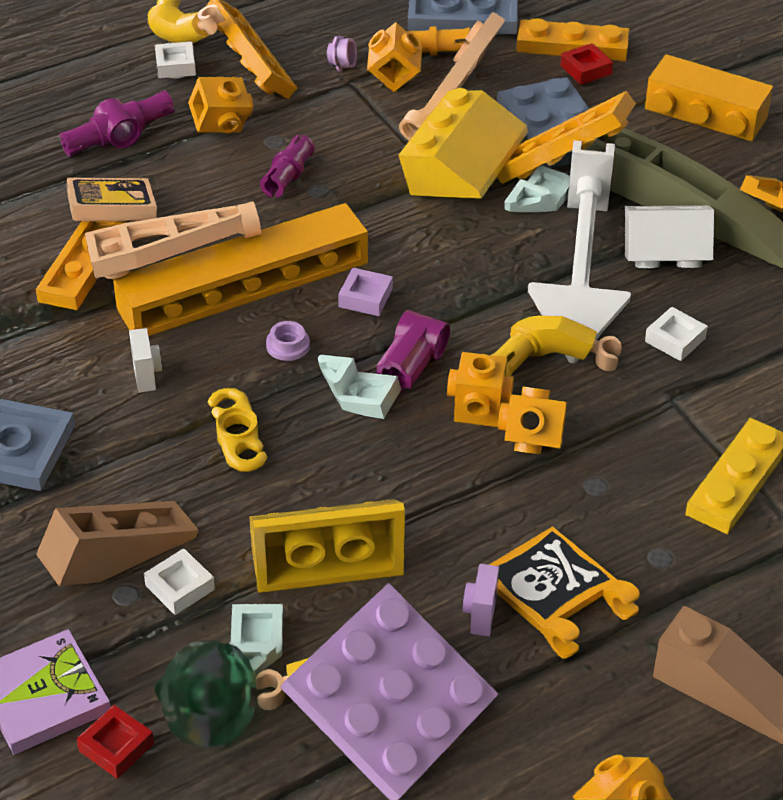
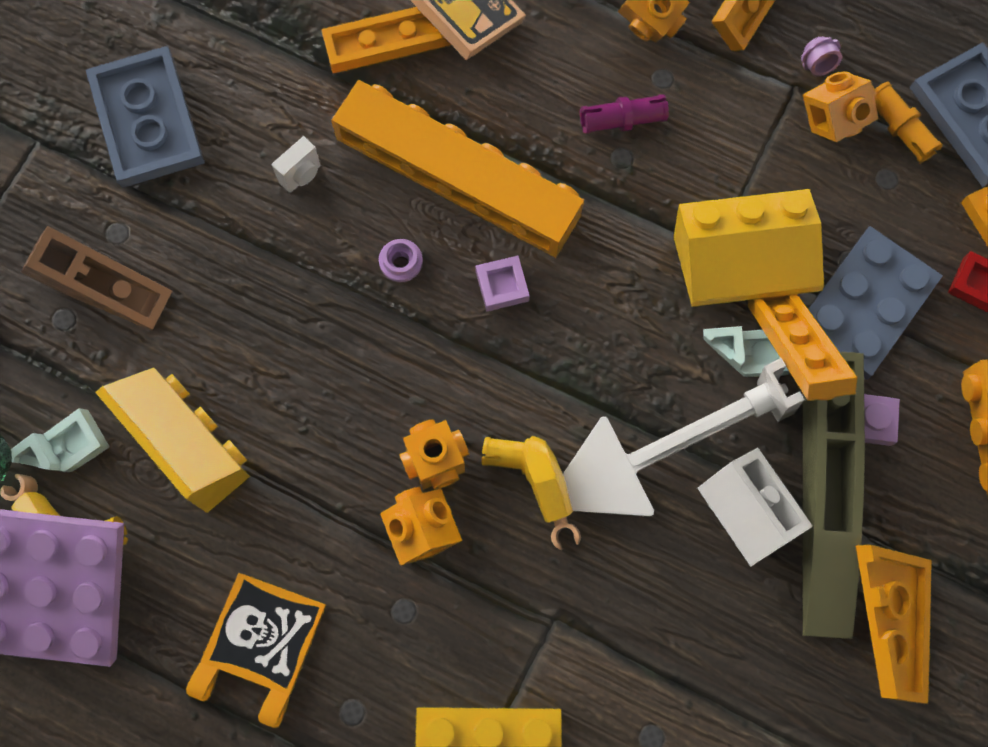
camera: 55 degrees right, 30 degrees up
light nougat plate [85,201,262,279] -> none
white plate [144,548,215,615] -> none
yellow piece [208,388,268,472] -> none
light aqua slope [318,355,401,419] -> none
magenta piece [377,310,451,392] -> none
light nougat plate [399,12,505,141] -> none
lavender plate [463,564,499,637] -> none
white plate [645,307,708,361] -> none

